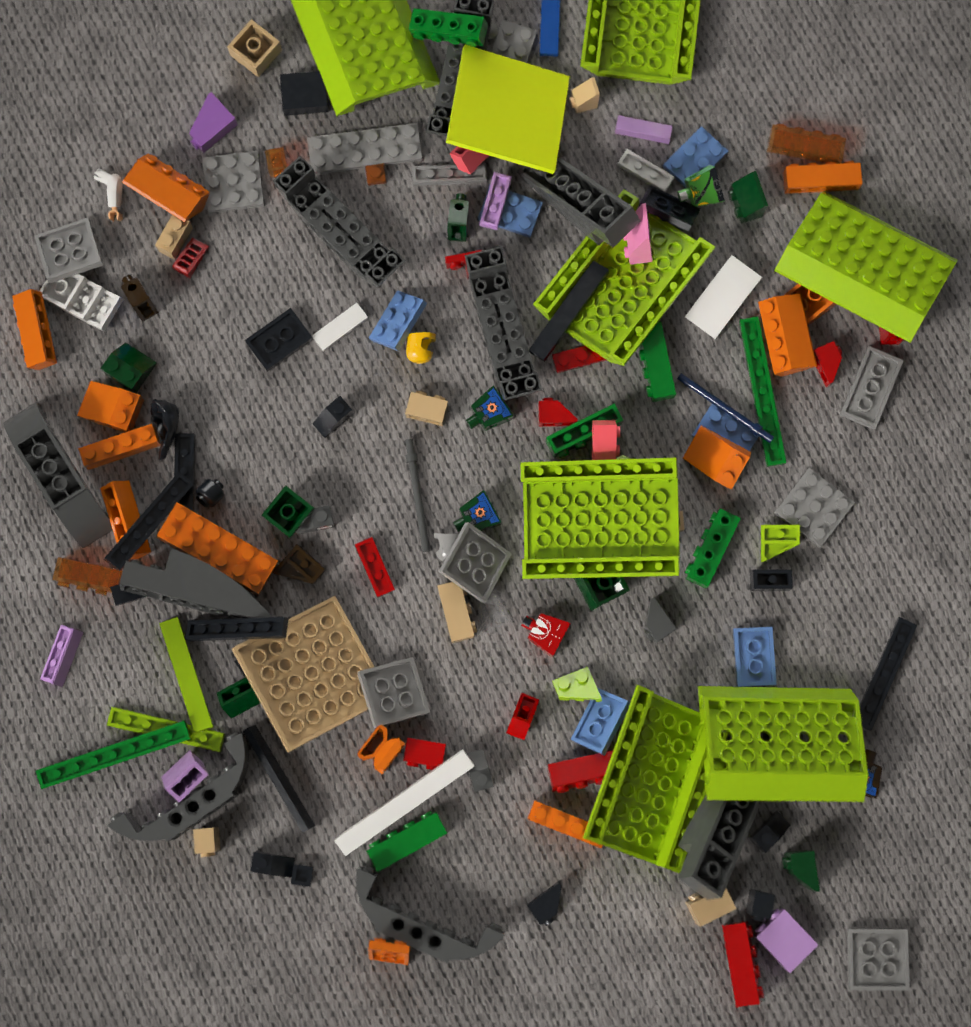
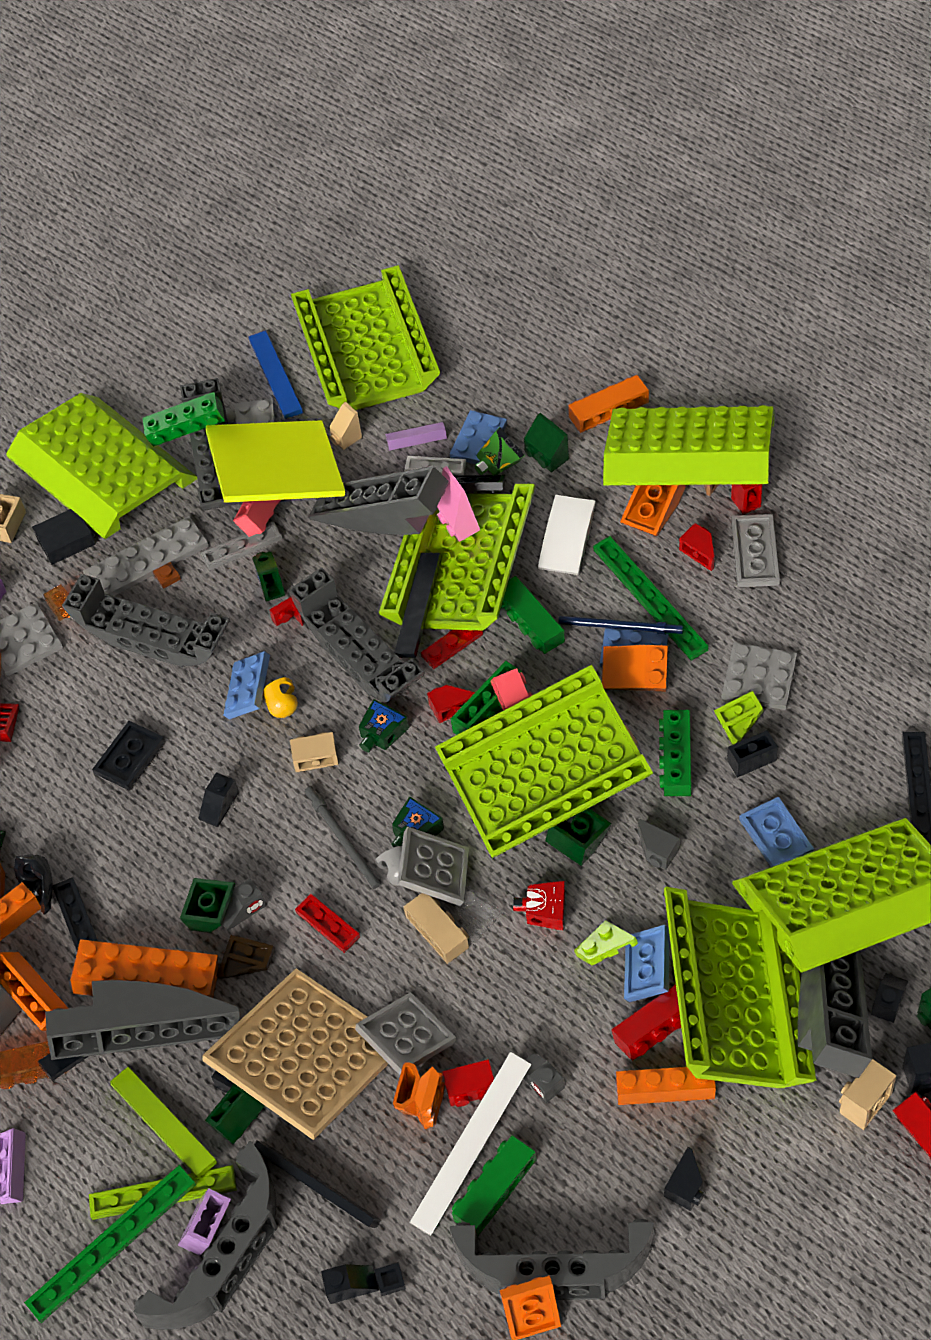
camera: 15 degrees left, 25 degrees down
black plate [104,472,194,572] -> none
black plate [185,617,289,641] -> none
tan brick [193,827,220,857] -> none
black head [196,479,224,507] -> none
white tile [312,303,368,352] -> none
medium blue plate [478,186,543,238] -> none
lavender tile [479,172,512,230] -> none
red slope [506,693,540,740] -> none
orange slope [758,294,817,377] -> none
clear orange brick [766,124,846,164] -> none

